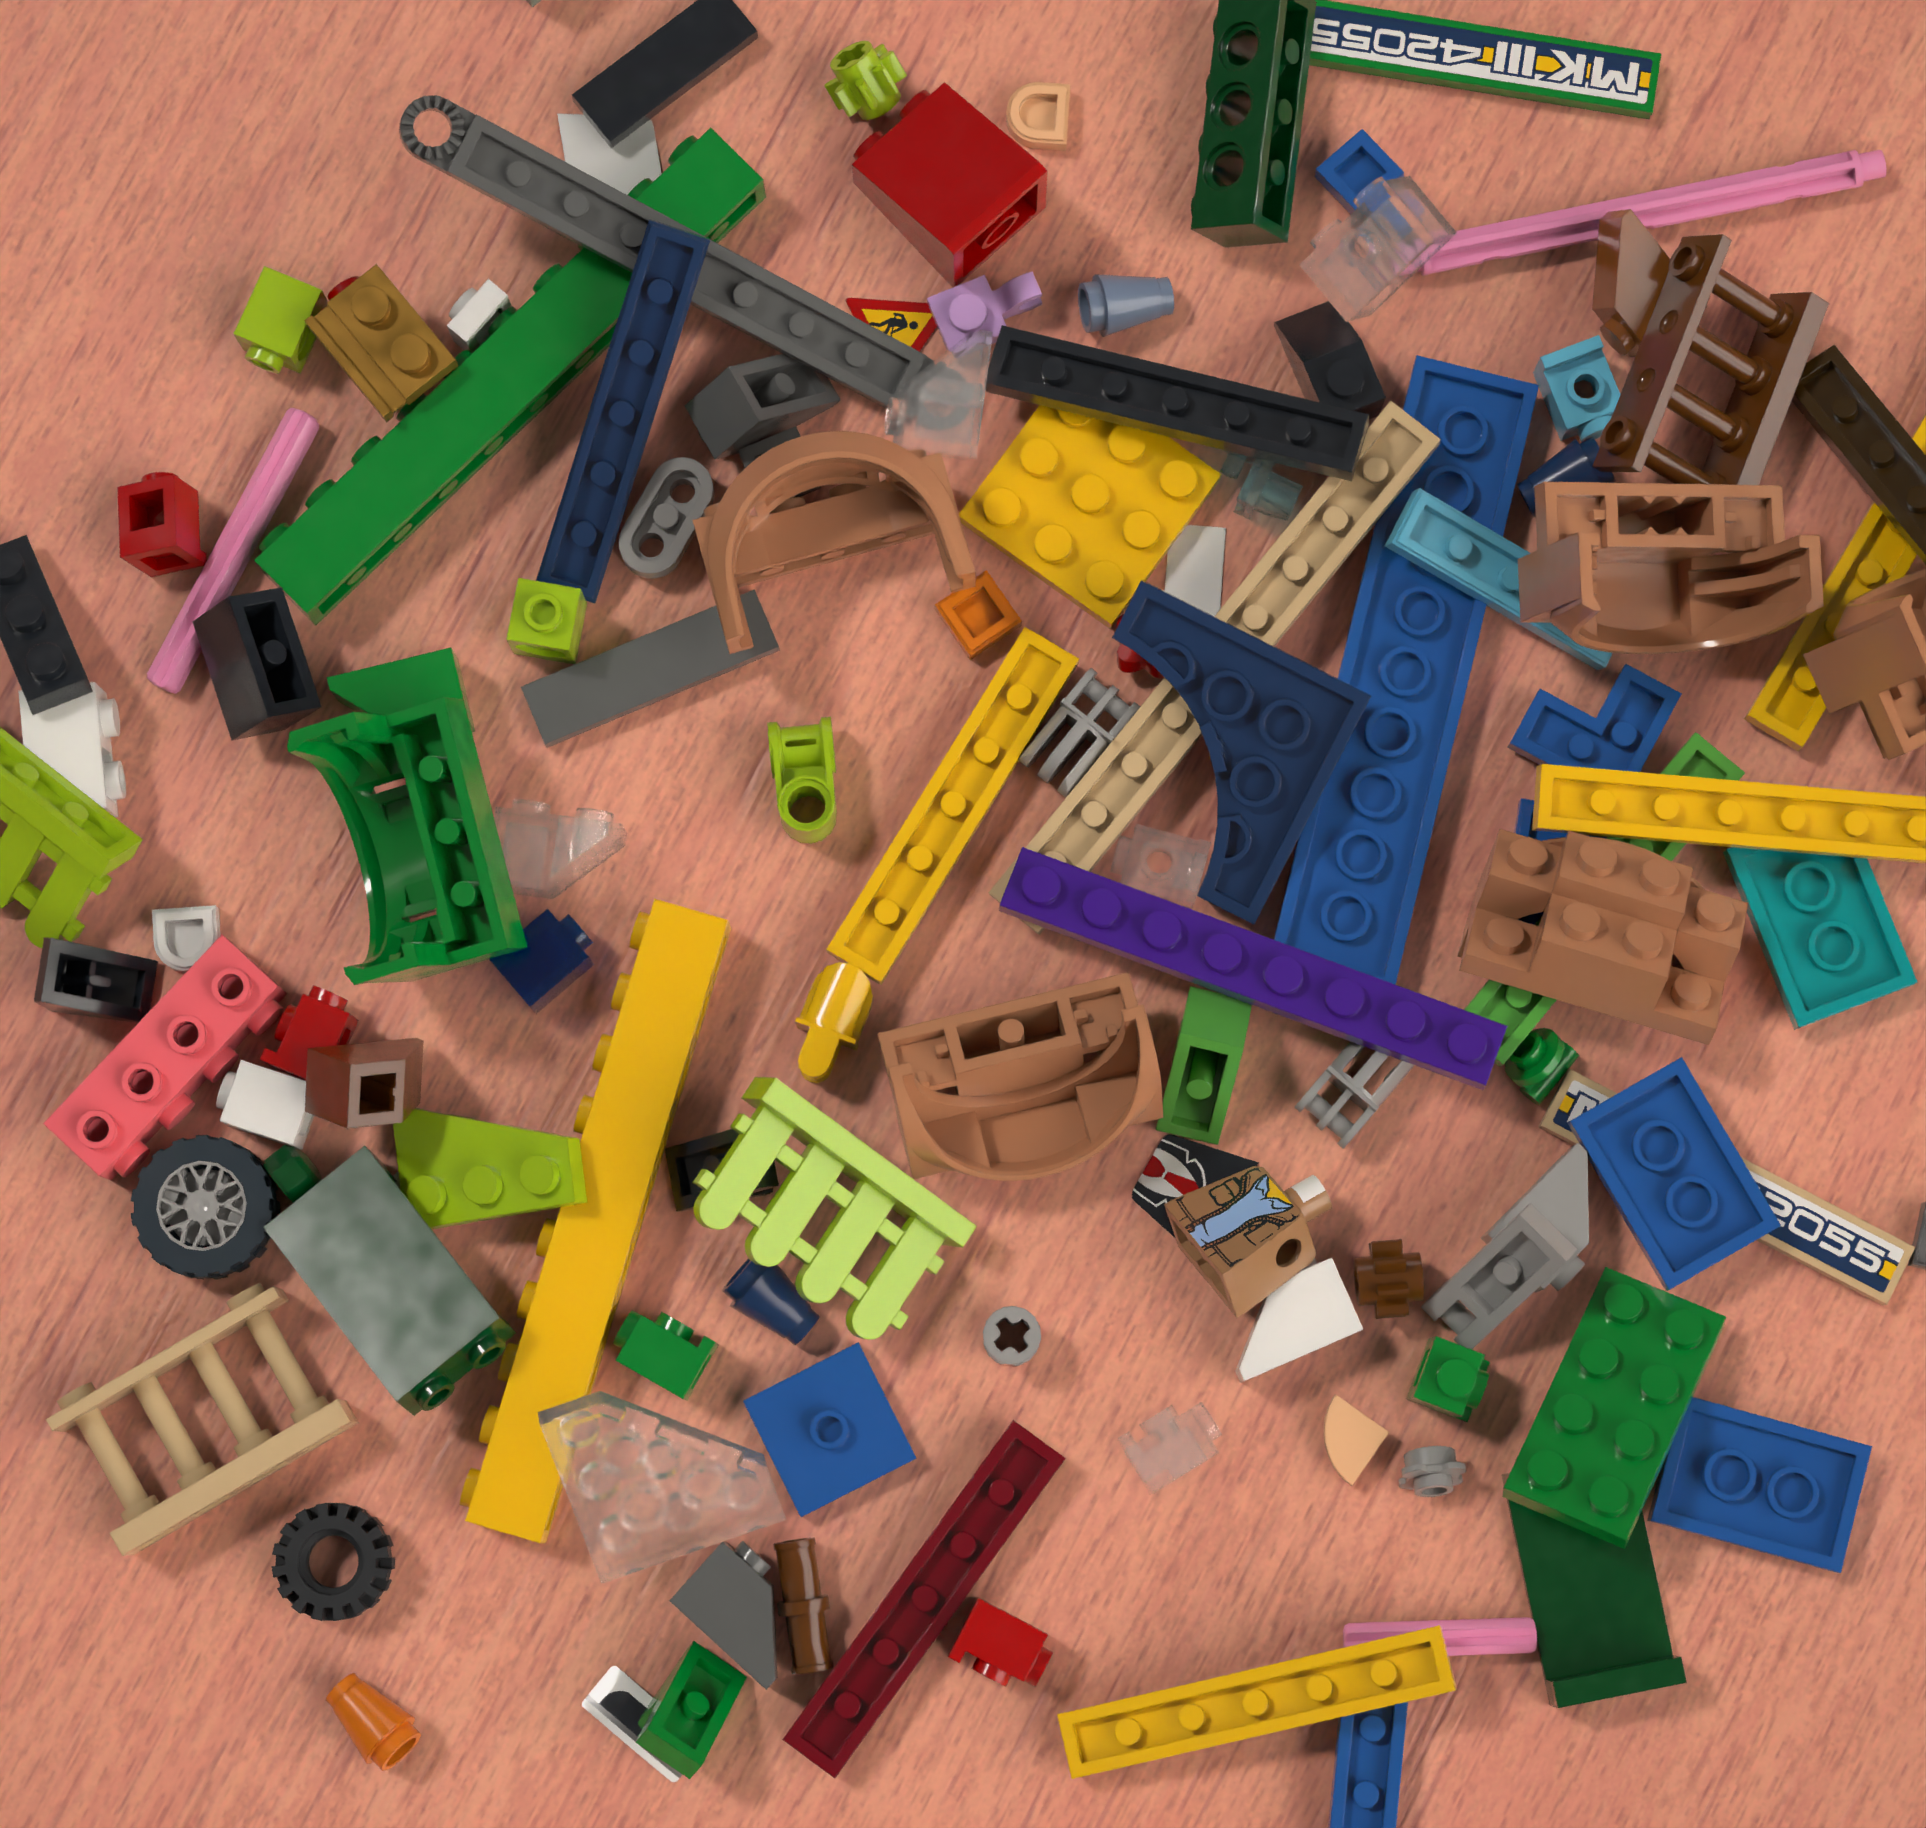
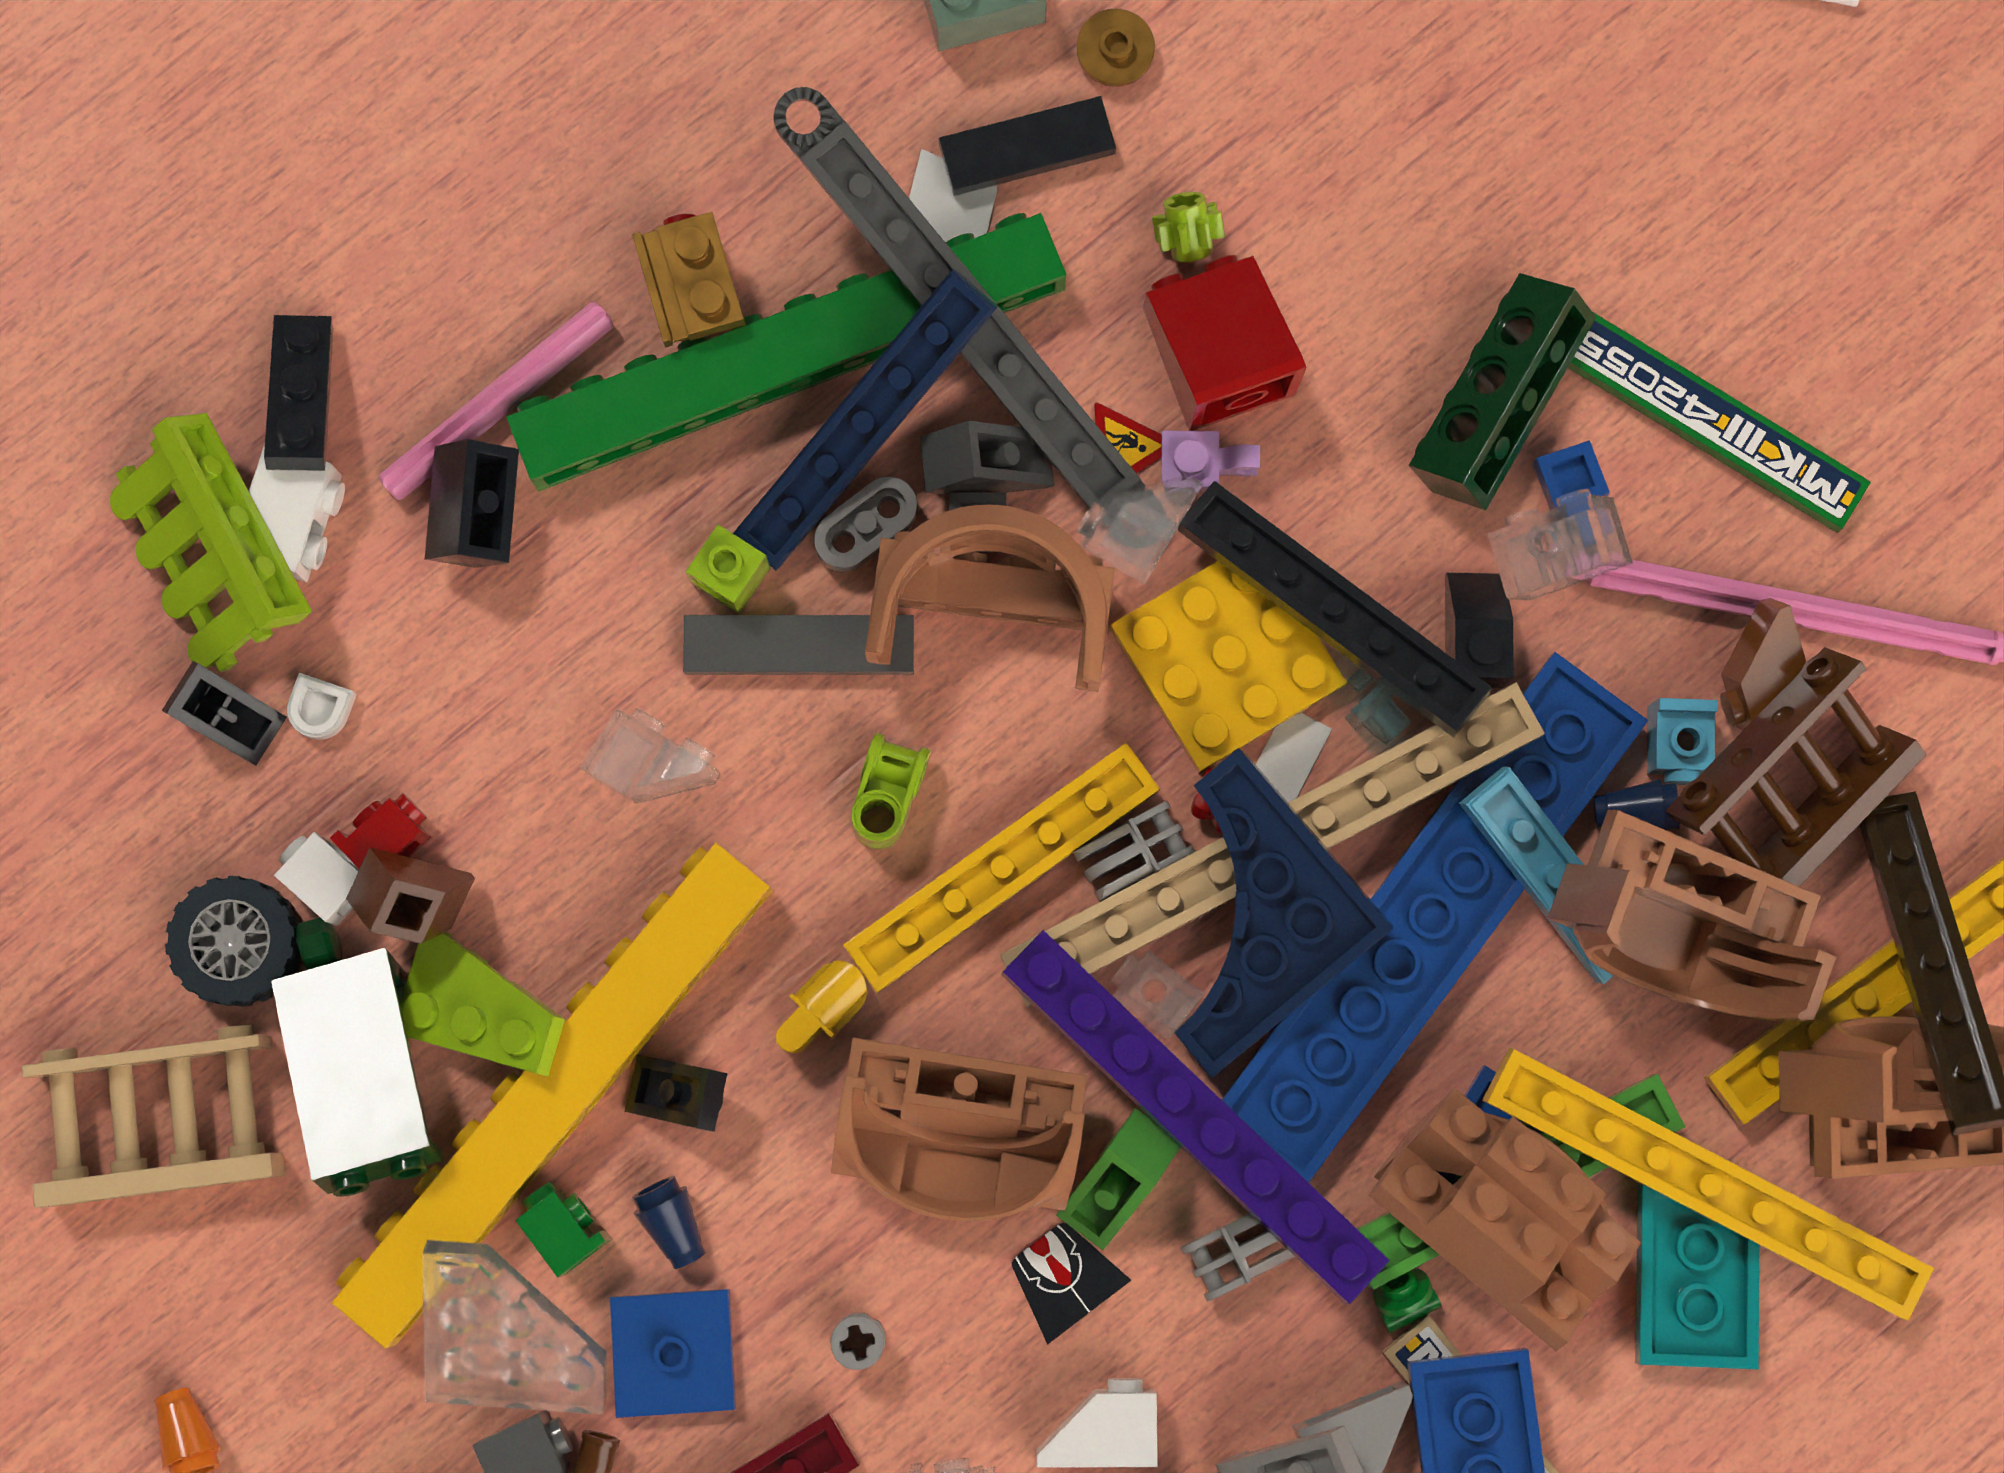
camera: 20 degrees right, 0 degrees up
coral brick [43,935,288,1181] -> none
red brick [117,472,207,577] -> none
lime brick [234,266,328,374] -> none
black tyre [271,1503,395,1621] -> none
green piece [287,697,527,985] -> none
green slope [327,647,475,732] -> none
white plate [447,279,512,353] -> none
clear blue brick [489,909,594,1014] -> none
lime fence [693,1077,977,1340] -> none
orange tile [935,570,1022,660] -> none
light nougat tile [1006,82,1071,151] -> none
sand blue cone [1078,274,1174,337] -> none
medium nougat torso [1164,1166,1332,1318] -> none
reddish brown gear [1353,1239,1424,1319] -> none
blue plate [1507,664,1682,772] -> none

